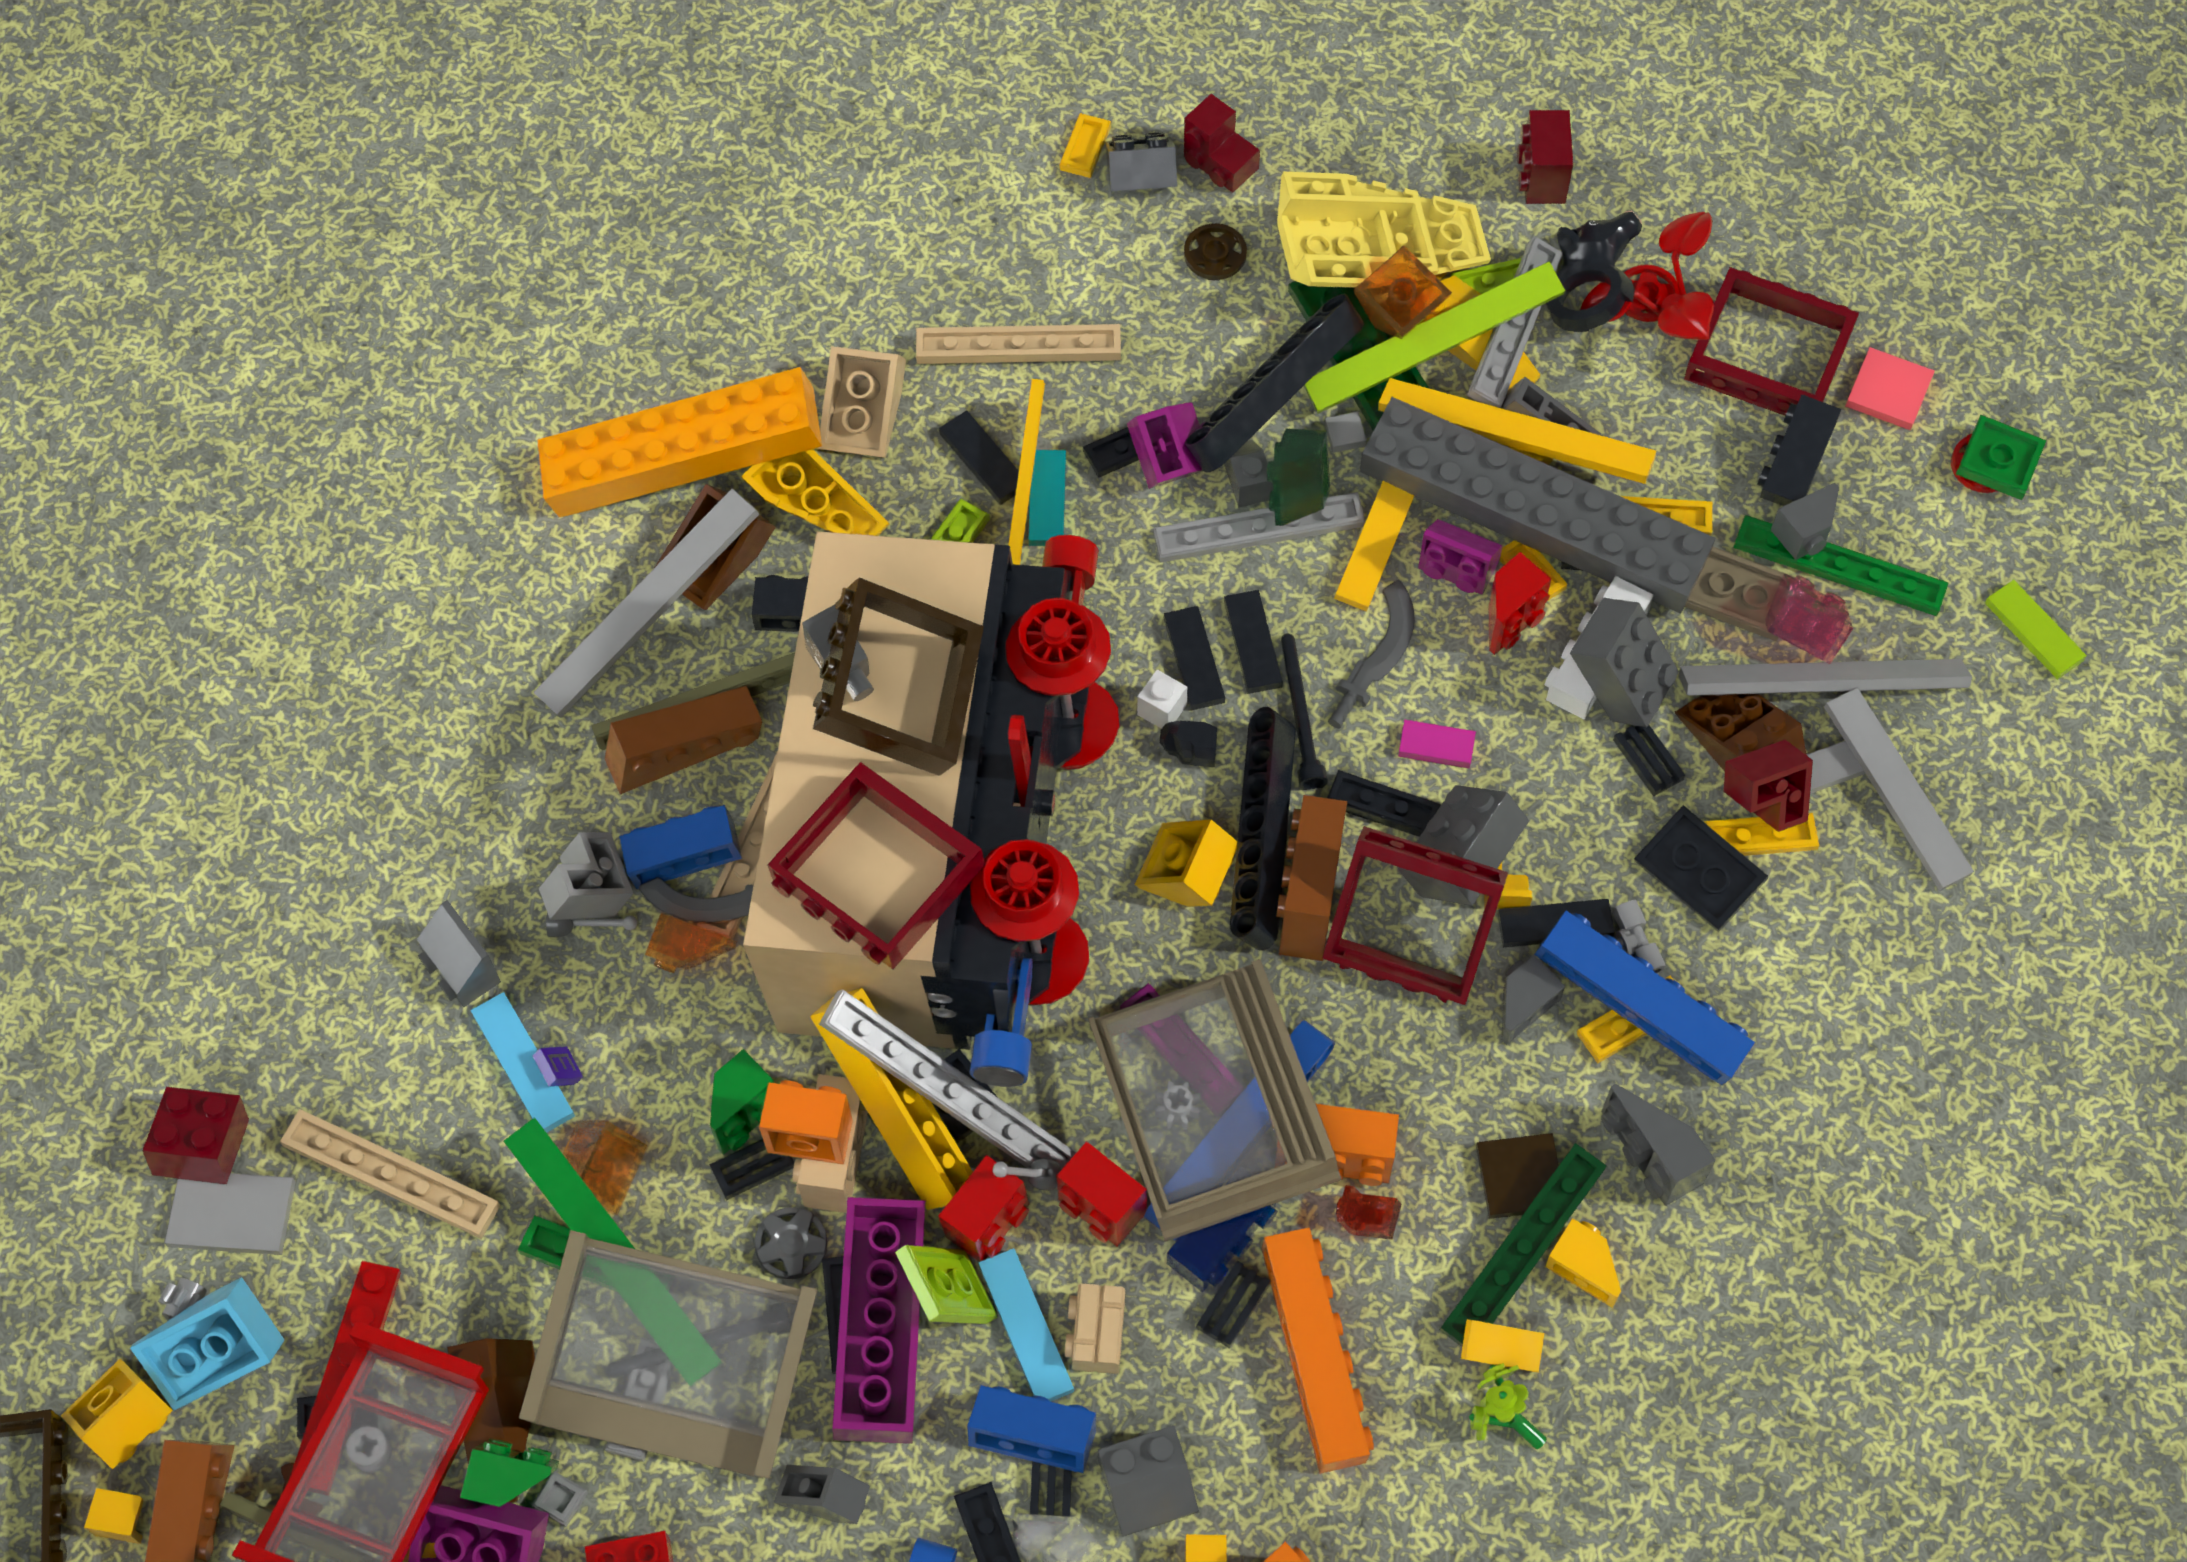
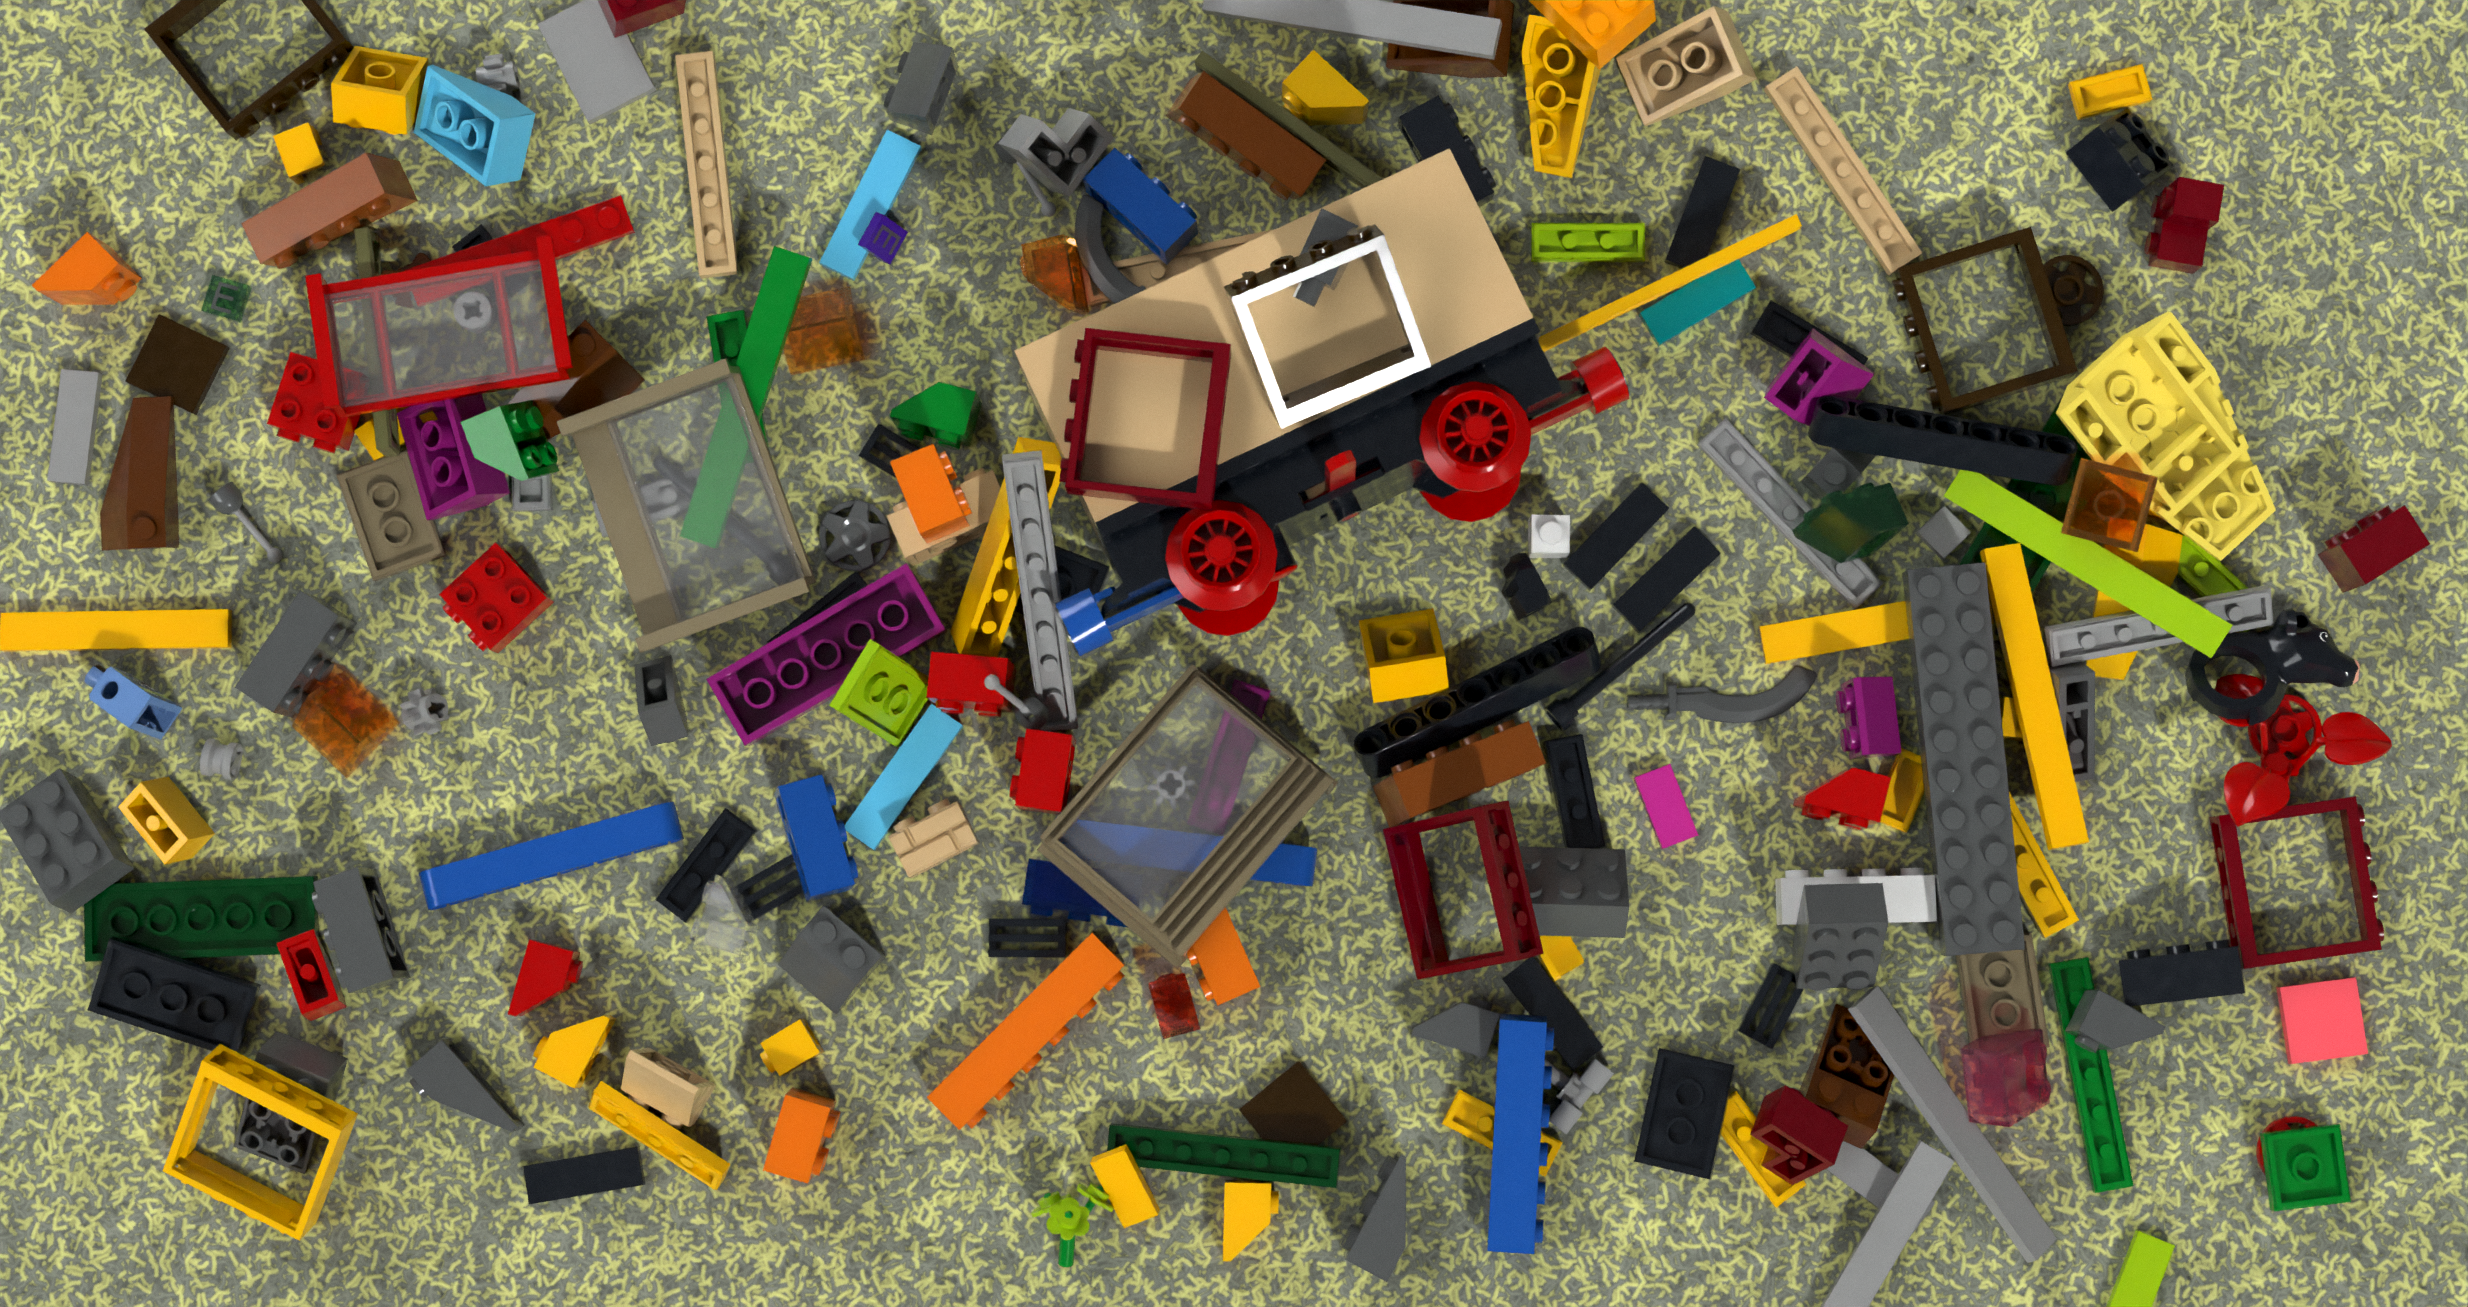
camera: 60 degrees right, 20 degrees up
none -> yellow slope [1282,49,1369,126]
none -> dark brown window [1892,227,2078,415]

